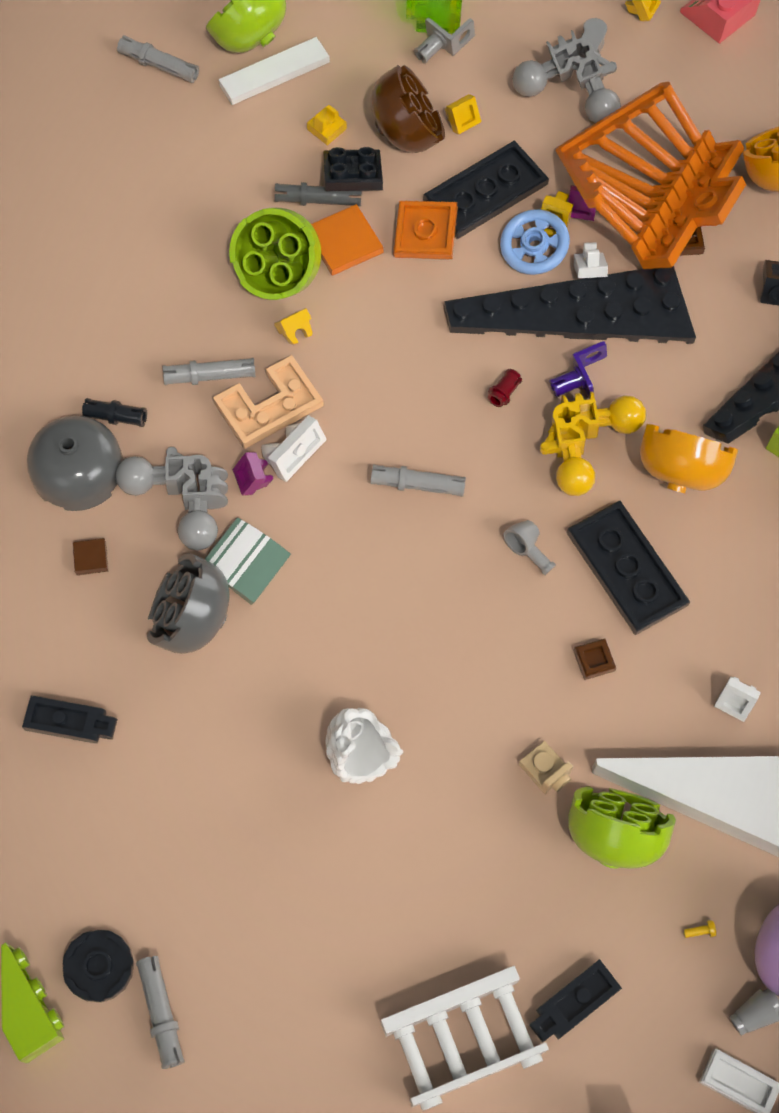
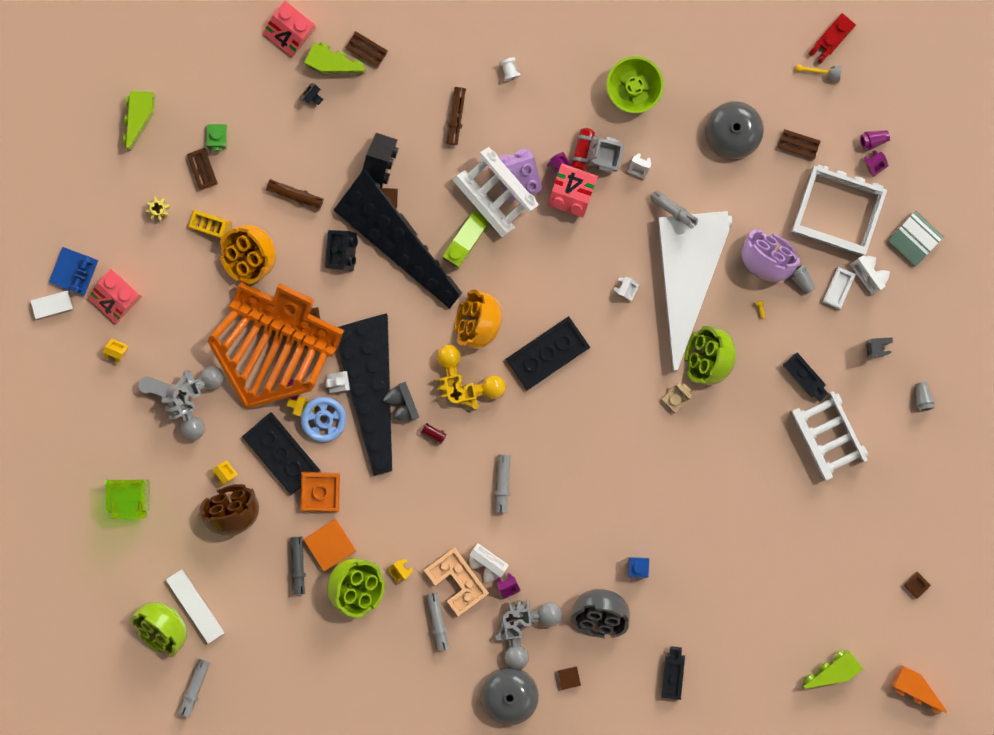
camera: 90 degrees left, 20 degrees up
black tile [62,930,134,1003] -> none
black pin [82,398,147,427] -> none
light grey pin [136,956,185,1069] -> none
sand green slope [205,517,291,605] -> none
yellow tile [307,105,347,146] -> none
black tile [323,147,383,191] -> none
white hair [325,708,403,784] -> none
light grey bracket [414,17,475,64] -> none
light grey bar [504,520,556,575] -> none
dark purple bracket [549,341,607,397] -> none
reddish brown tile [573,639,616,680] -> none
none -> dark grey tile [383,381,419,421]
none -> blue brick [628,557,649,578]

